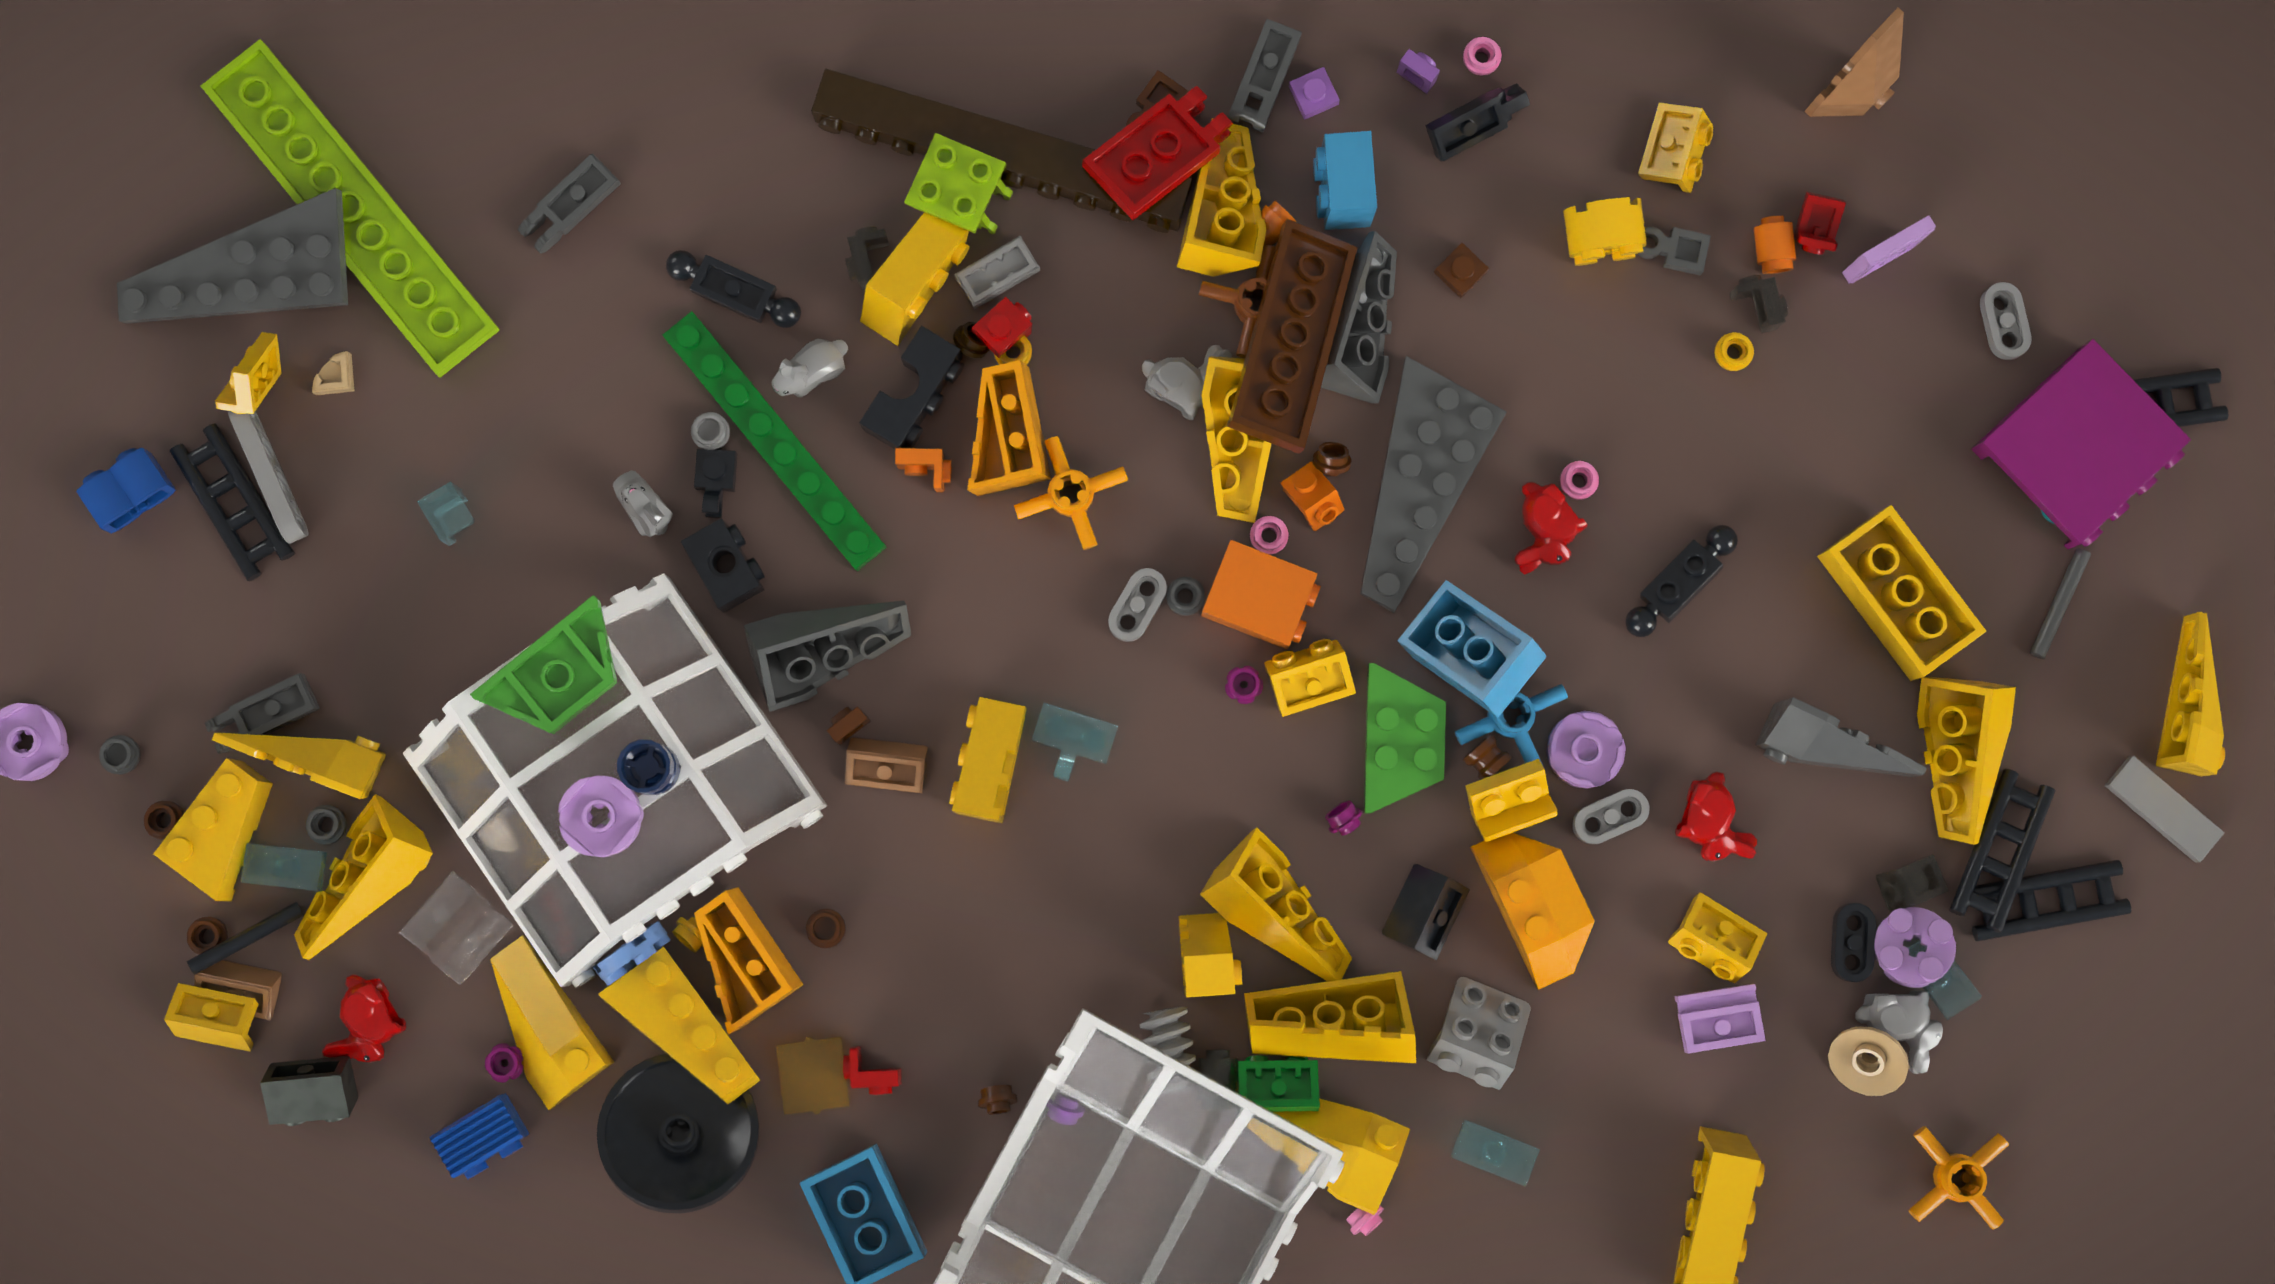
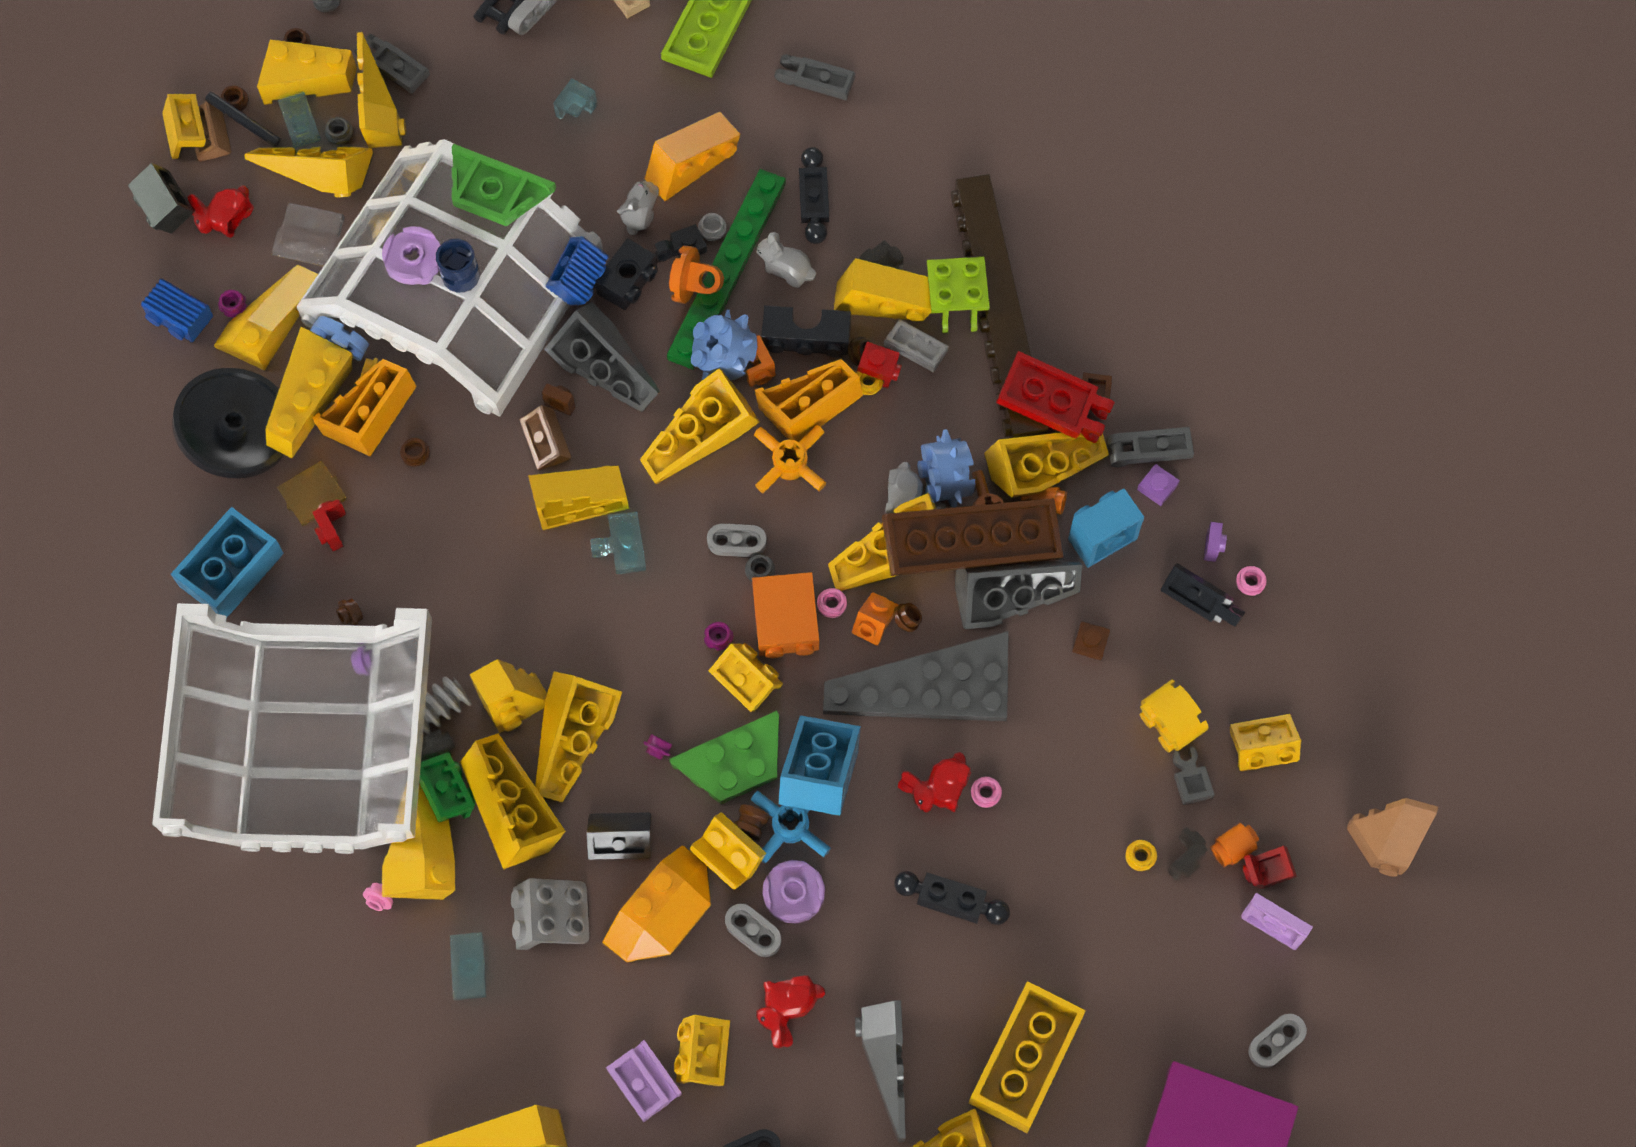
camera: 65 degrees right, 15 degrees down
none -> blue brick [545,236,609,305]
none -> yellow wedge [640,368,760,484]
none -> light orange wedge [644,112,741,201]
none -> orange tile [669,245,724,304]
none -> medium blue brick [691,310,758,380]
none -> medium blue brick [917,429,975,508]

